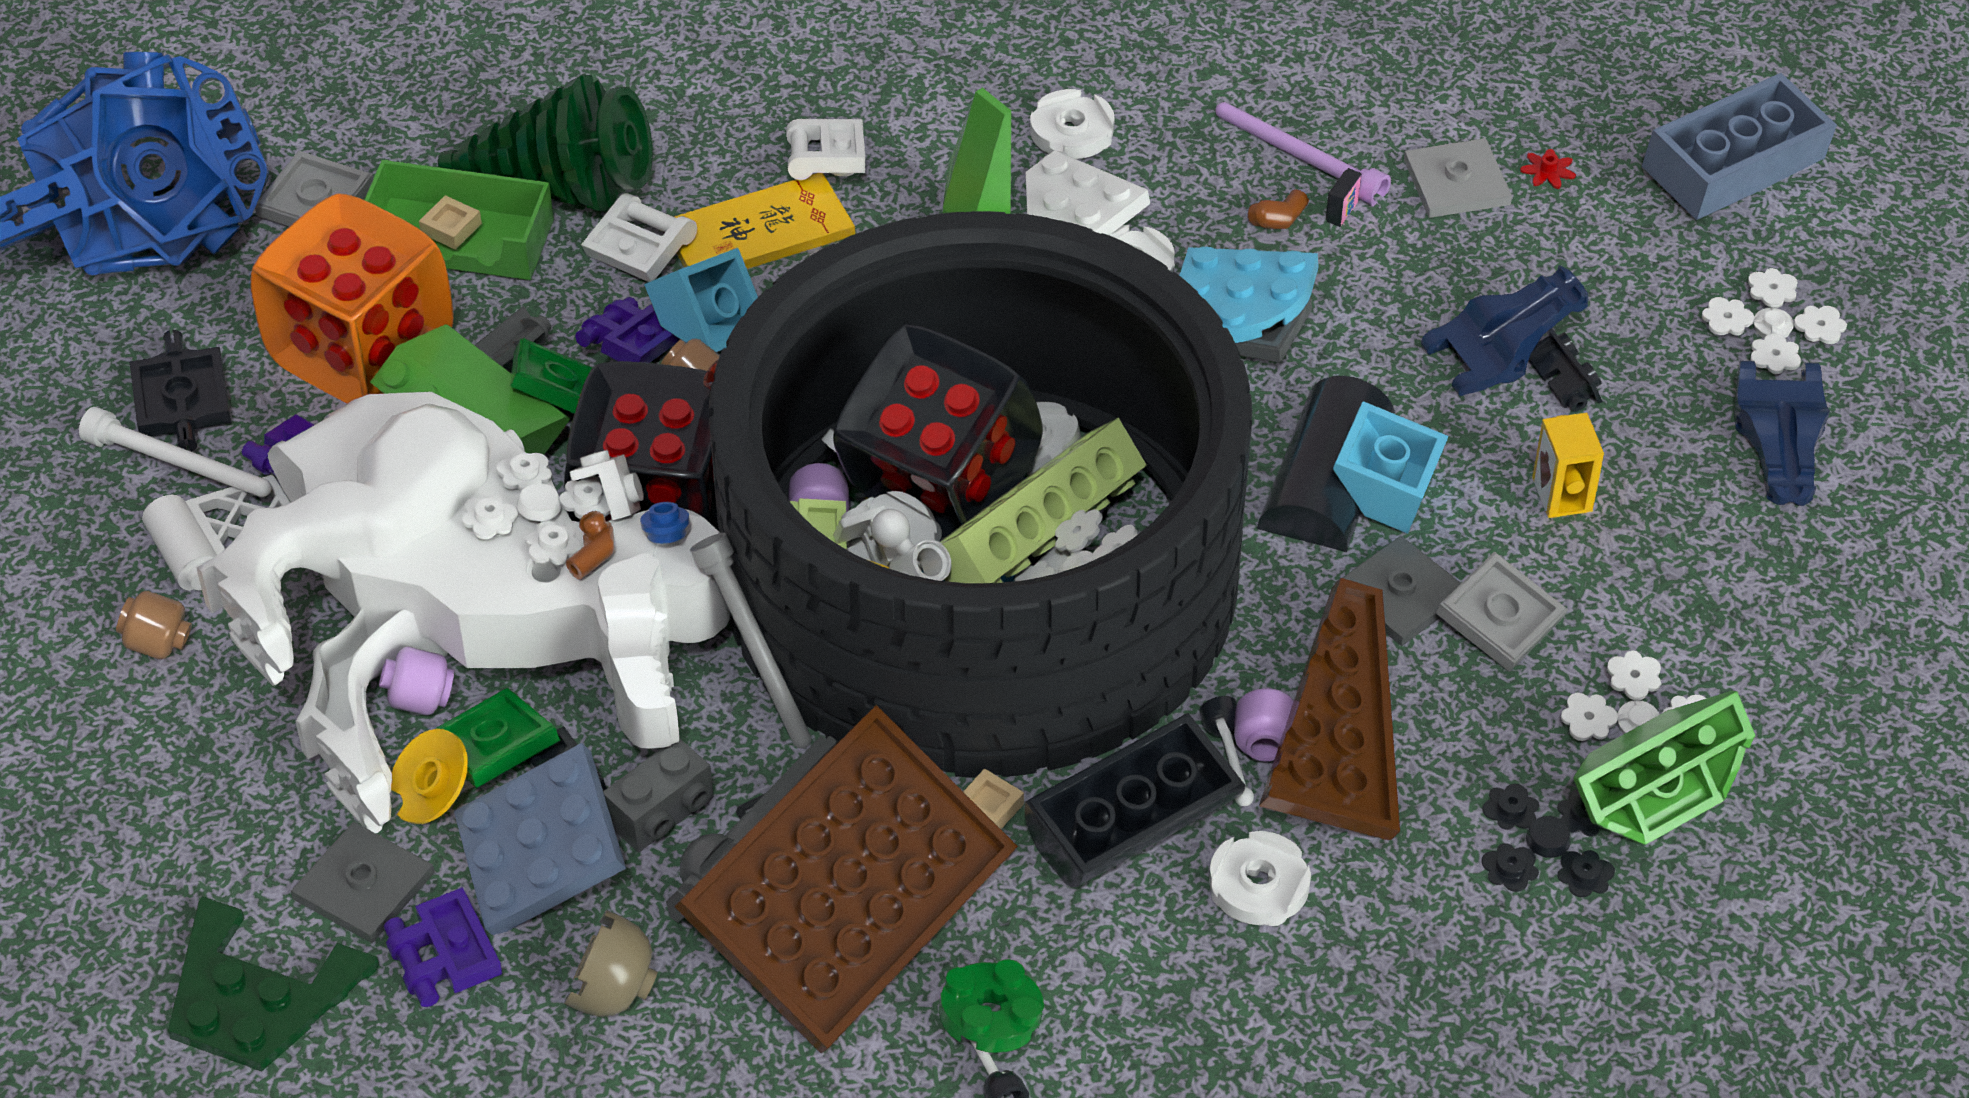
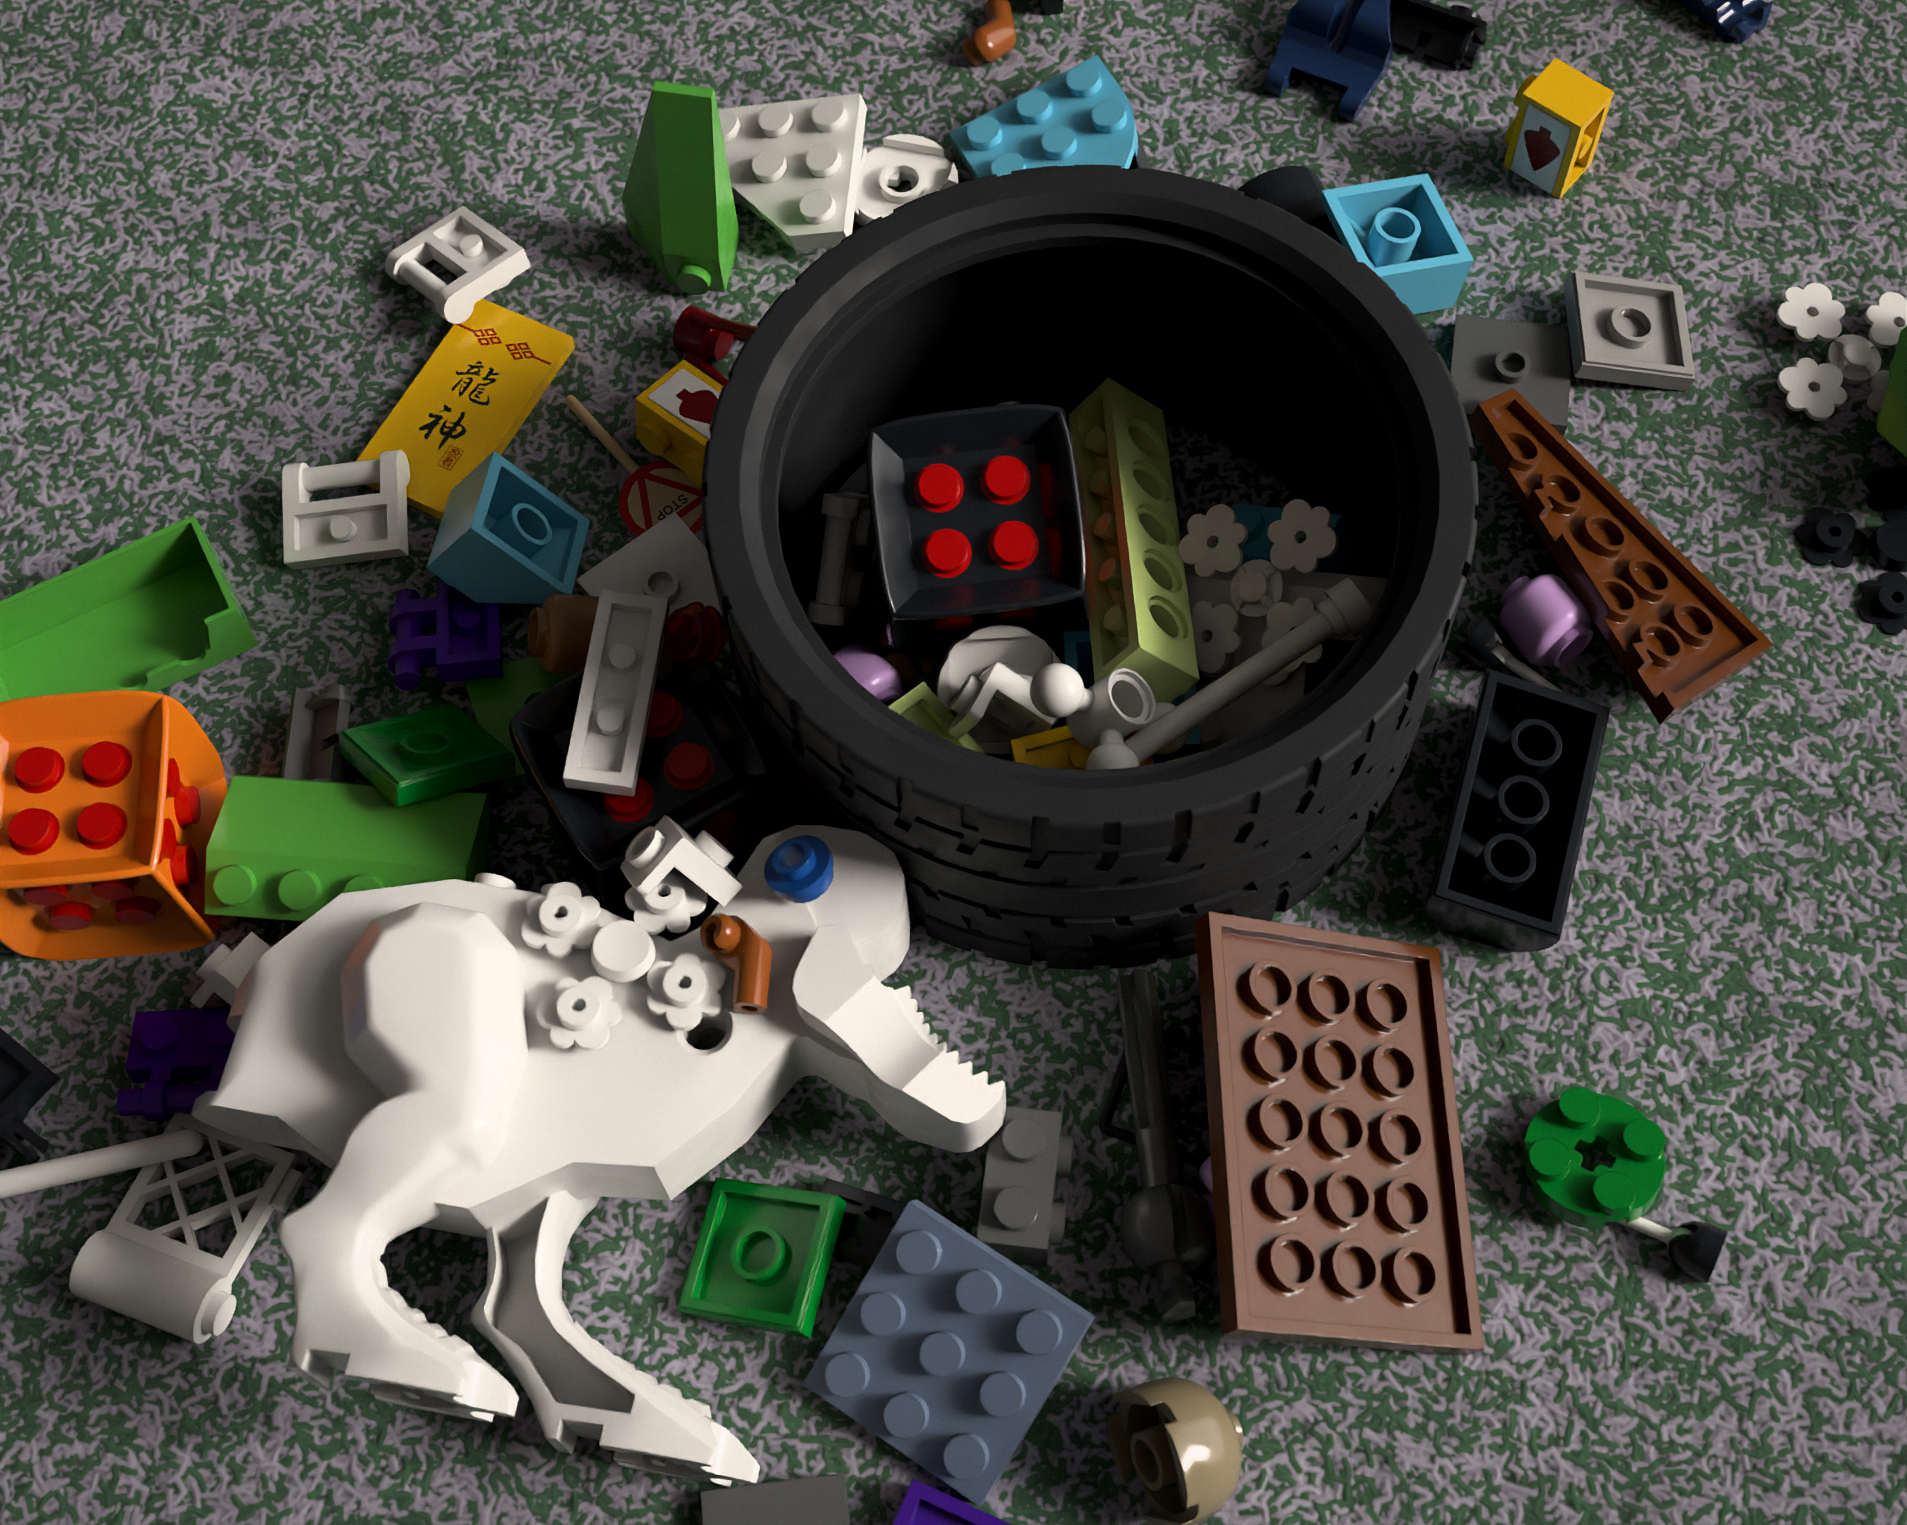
camera: 35 degrees left, 15 degrees up
medium nougat head [116,591,192,659] -> none
lavender head [379,647,454,715] -> none
yellow dish [391,729,468,824] -> none
tan plate [419,195,482,250] -> none
dark green plant [437,74,653,211] -> none
light grey piece [690,533,812,748] -> none
tan plate [963,769,1024,829] -> none
white plate [1030,89,1115,159] -> none
white plate [1209,831,1311,926] -> none
none -> white plate [563,589,670,797]

